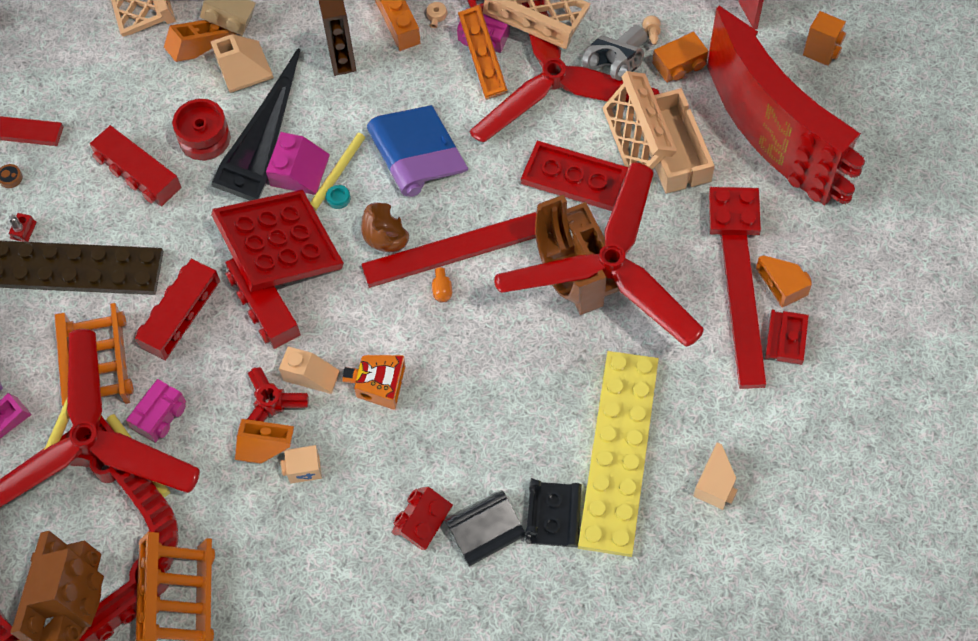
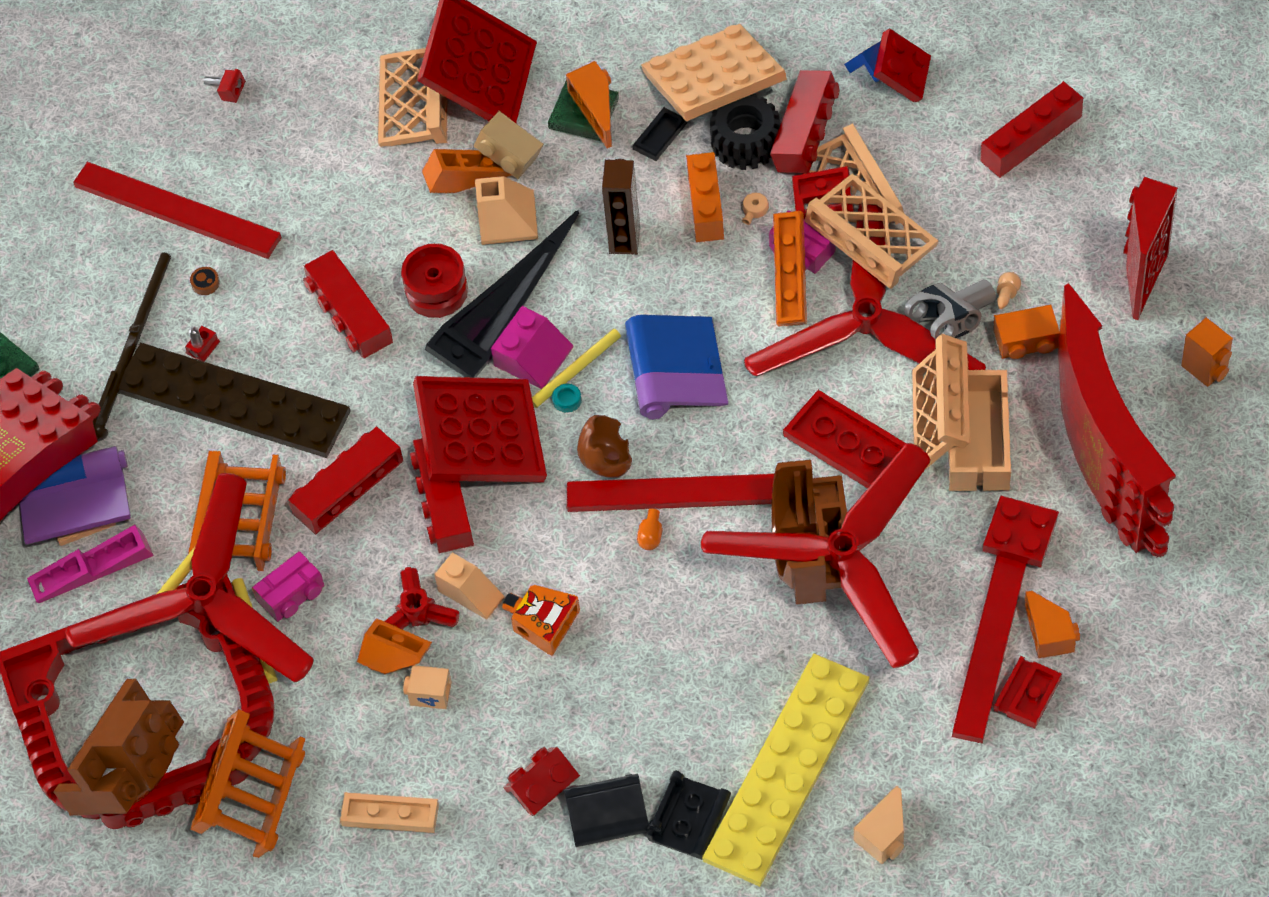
camera: 20 degrees right, 5 degrees down
none -> light nougat plate [340,792,439,833]

